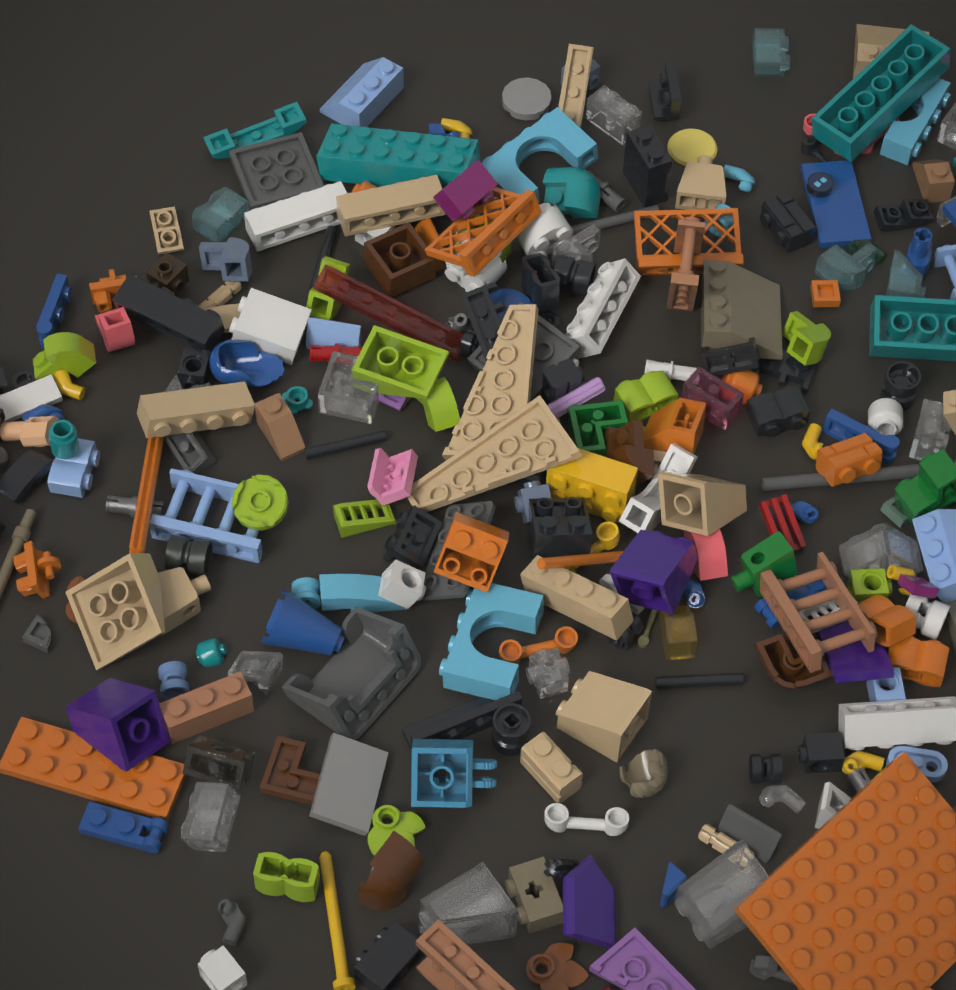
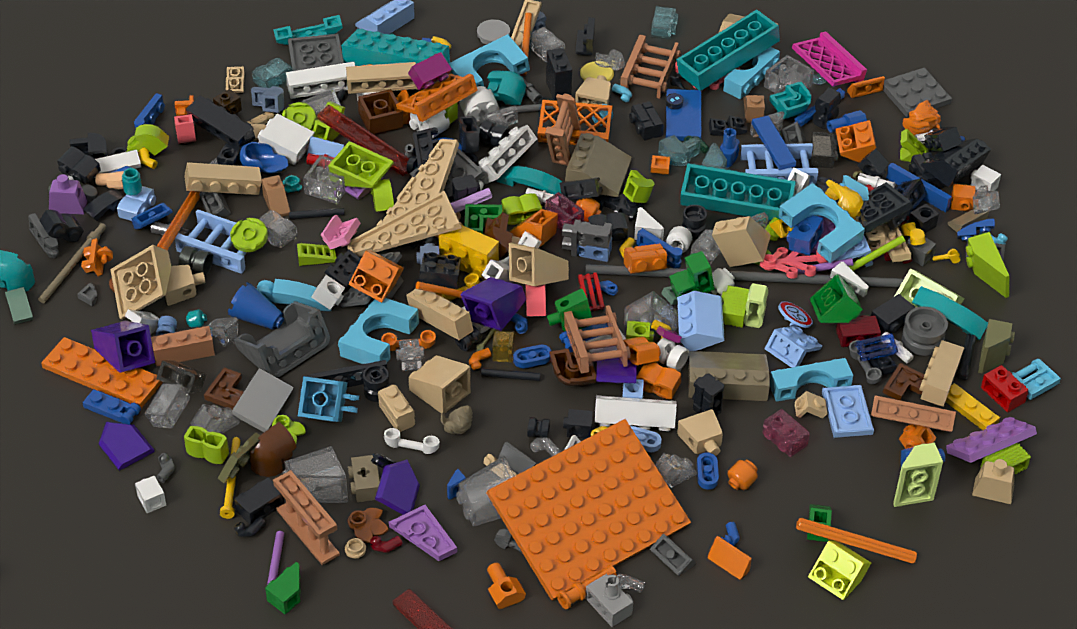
camera: 10 degrees right, 10 degrees down
none -> dark purple tile [99,422,155,471]
none -> white slope [125,309,159,335]
none -> blue slope [131,203,173,229]
none -> clear slope [190,404,240,434]
none -> olive wing [217,433,260,483]
none -> clear brick [259,210,298,248]
none -> lime tile [282,102,317,130]
none -> clear slope [302,89,341,117]
none -> orange arm [469,348,491,370]
none -> teal slope [496,166,563,201]
none -> blue plate [513,345,551,368]
none -> orange bar [521,12,532,76]
none -> flat silver hips [562,219,612,262]
none -> clear plate [595,49,625,70]
none -> nougat fence [620,35,681,99]
none -> white slope [634,207,664,240]

